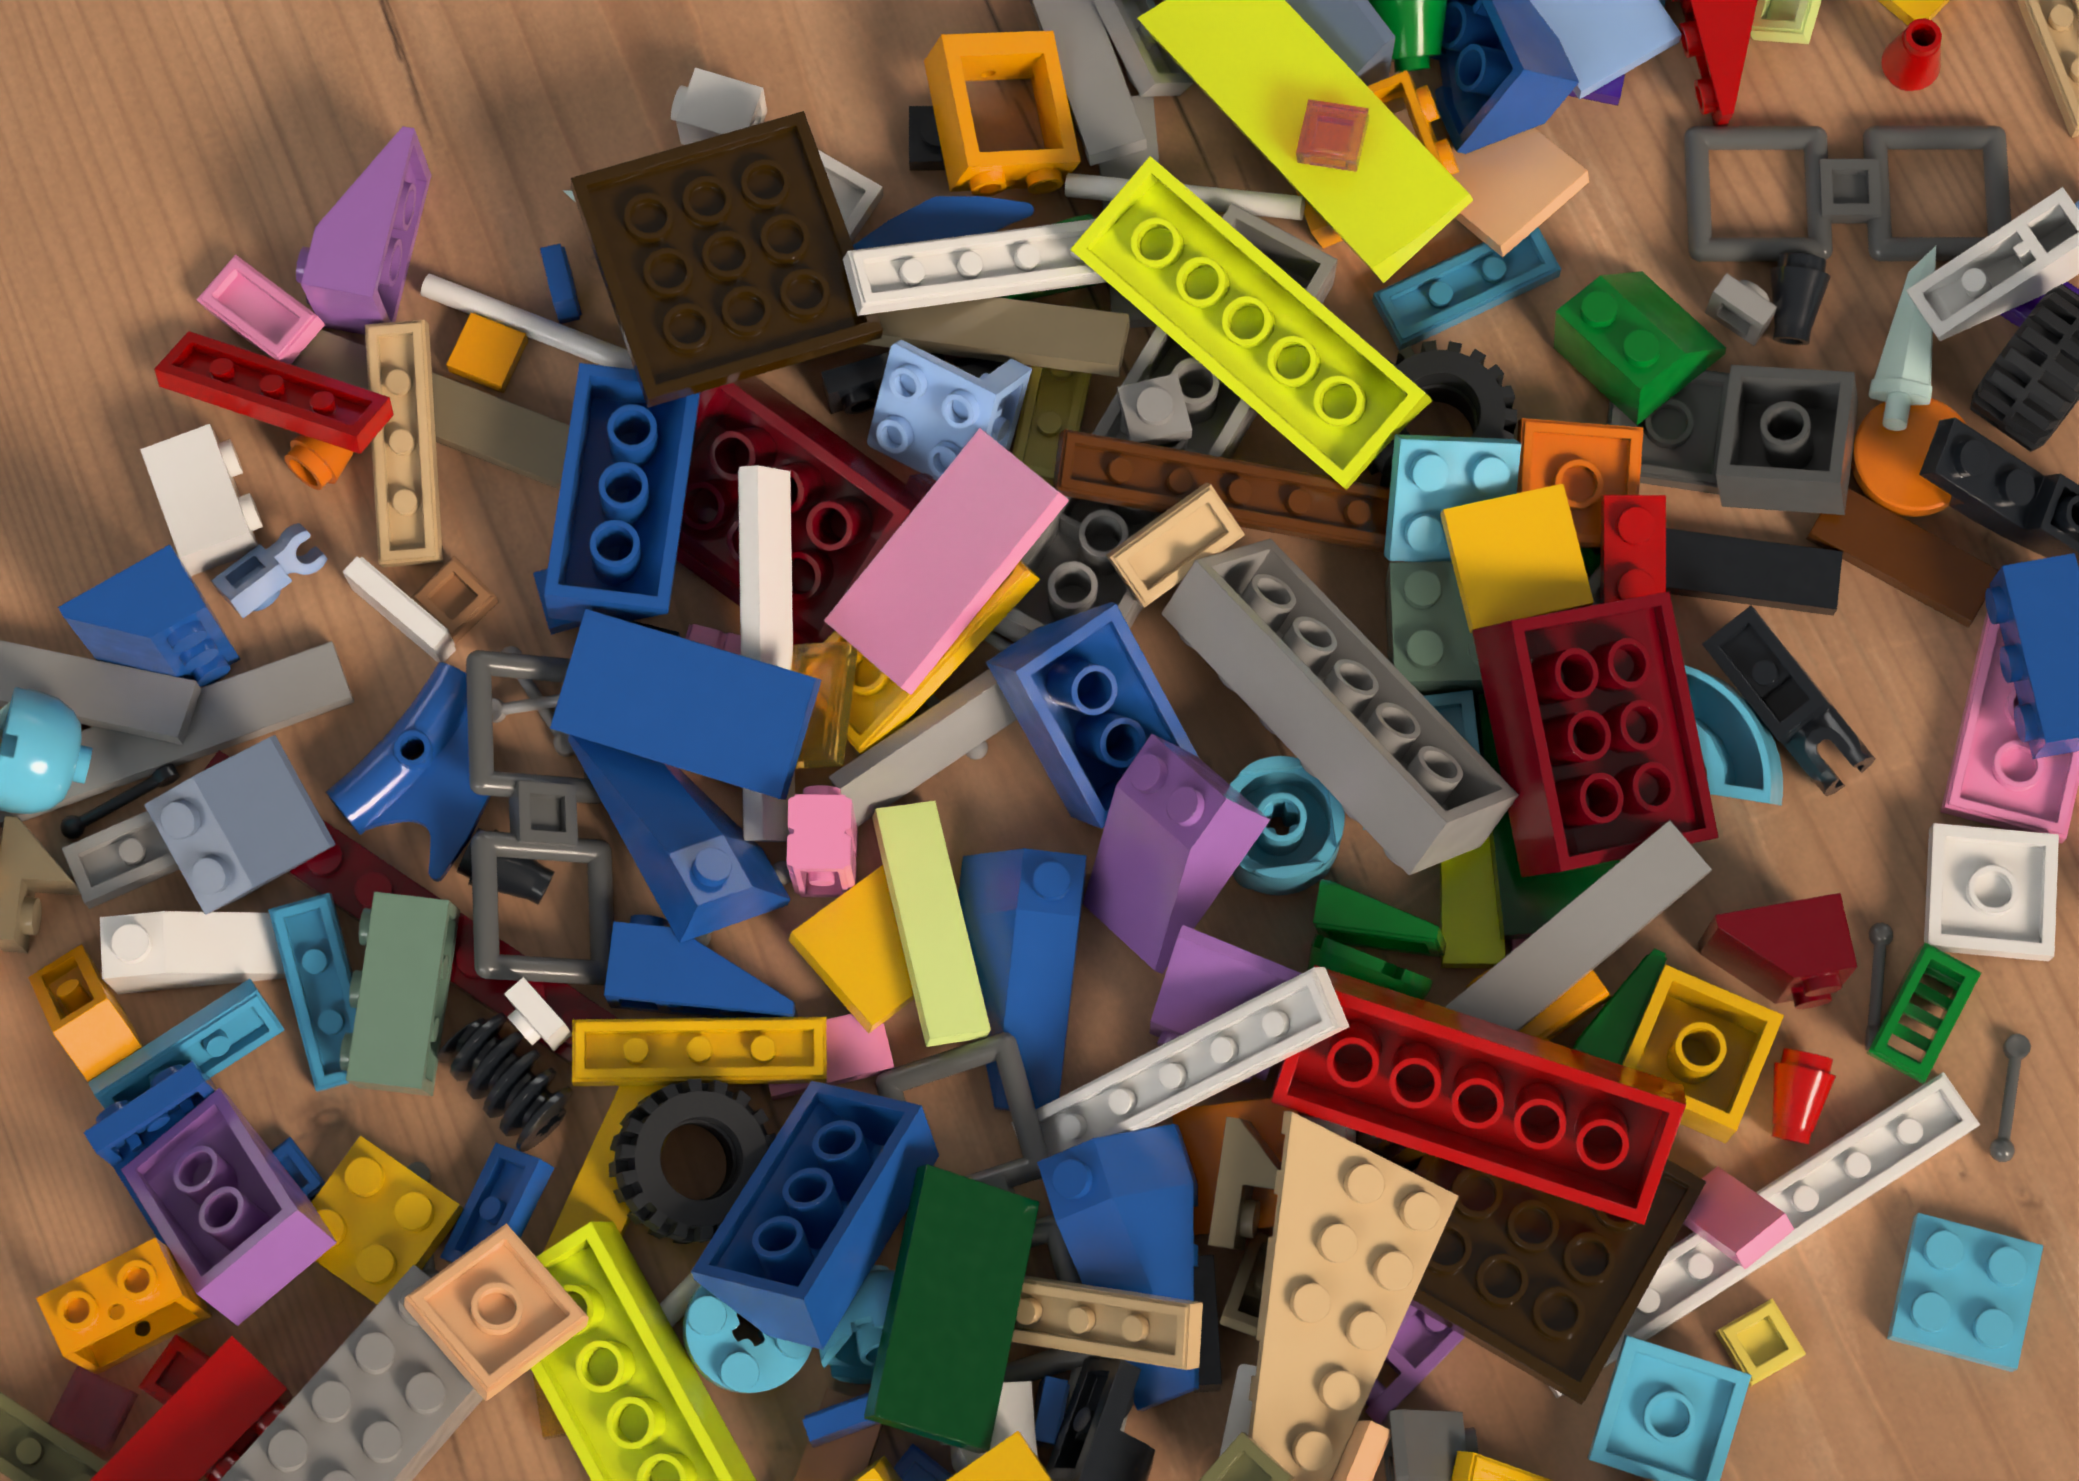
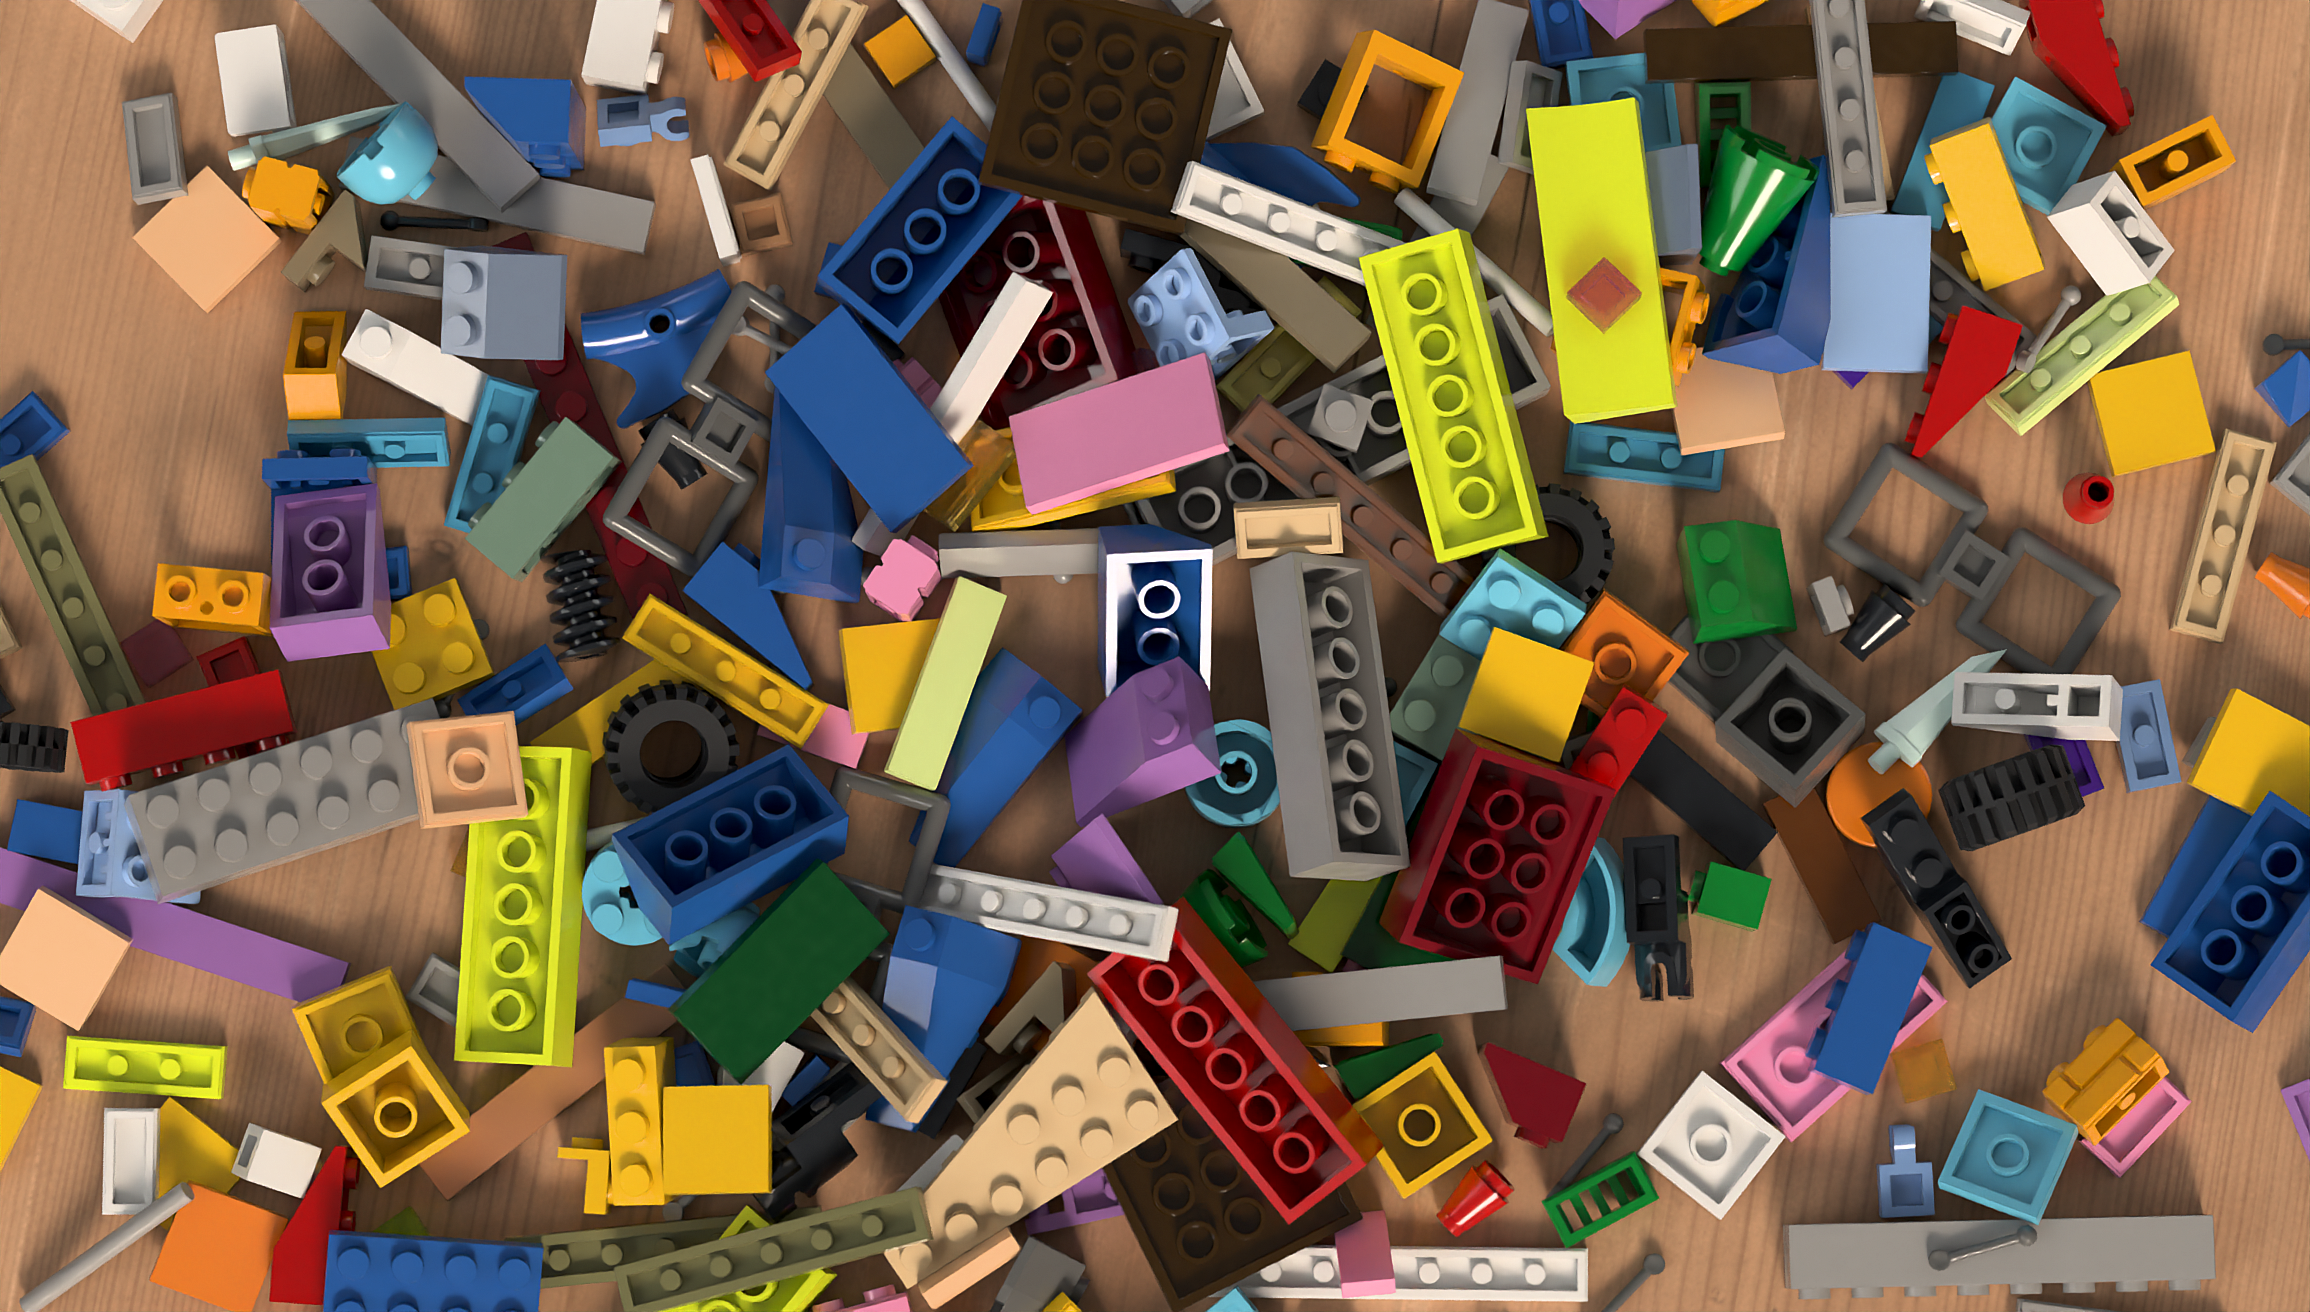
camera: 30 degrees right, 10 degrees up
white plate [504,977,572,1051] -> none
none -> green brick [1688,861,1772,932]

